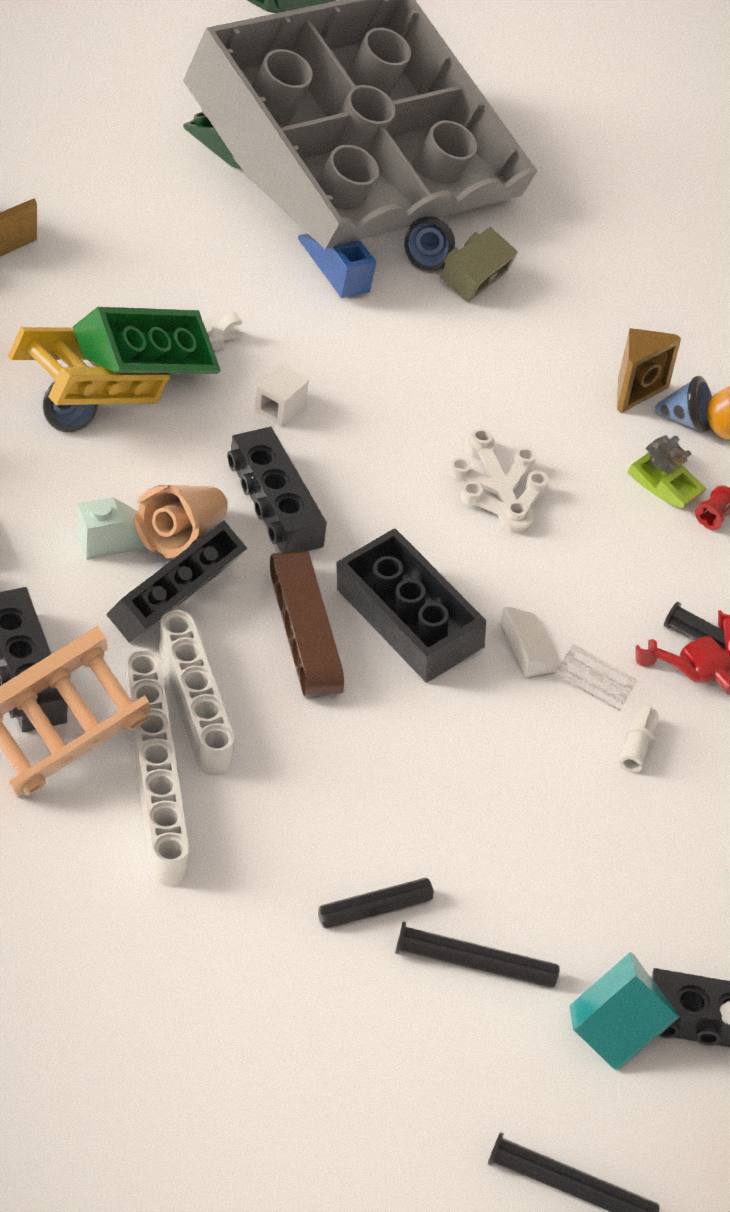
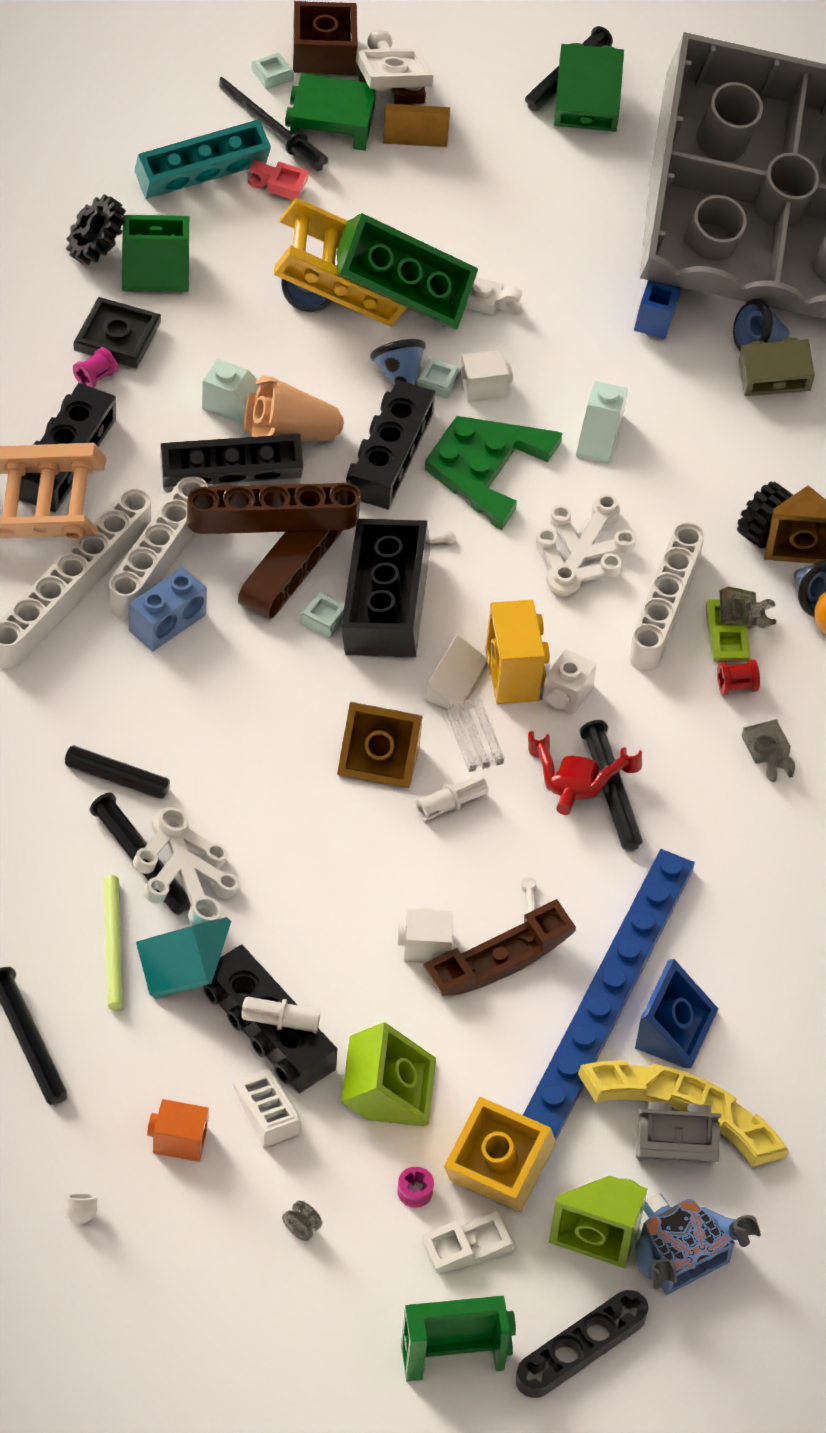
camera: 45 degrees right, 5 degrees up
none -> yellowish green bar [104,875,123,1010]
none -> medium blue brick [129,567,207,651]
none -> white plant [133,807,239,926]
none -> reddish brown beam [186,483,361,534]
none -> light aqua tile [300,592,344,638]
none -> pearl gold slope [337,702,423,788]
none -> medium blue hat [370,339,426,385]
none -> light aqua tile [416,358,460,399]
none -> green wing [425,416,563,530]
none -> yellow brick [485,599,550,704]
none -> black axle [525,26,613,110]
none -> white brick [542,649,597,715]
none -> green panel [553,43,624,132]
none -> light aqua slope [576,380,628,464]
none -> white beam [629,522,704,671]
none -> black tyre [737,481,793,549]

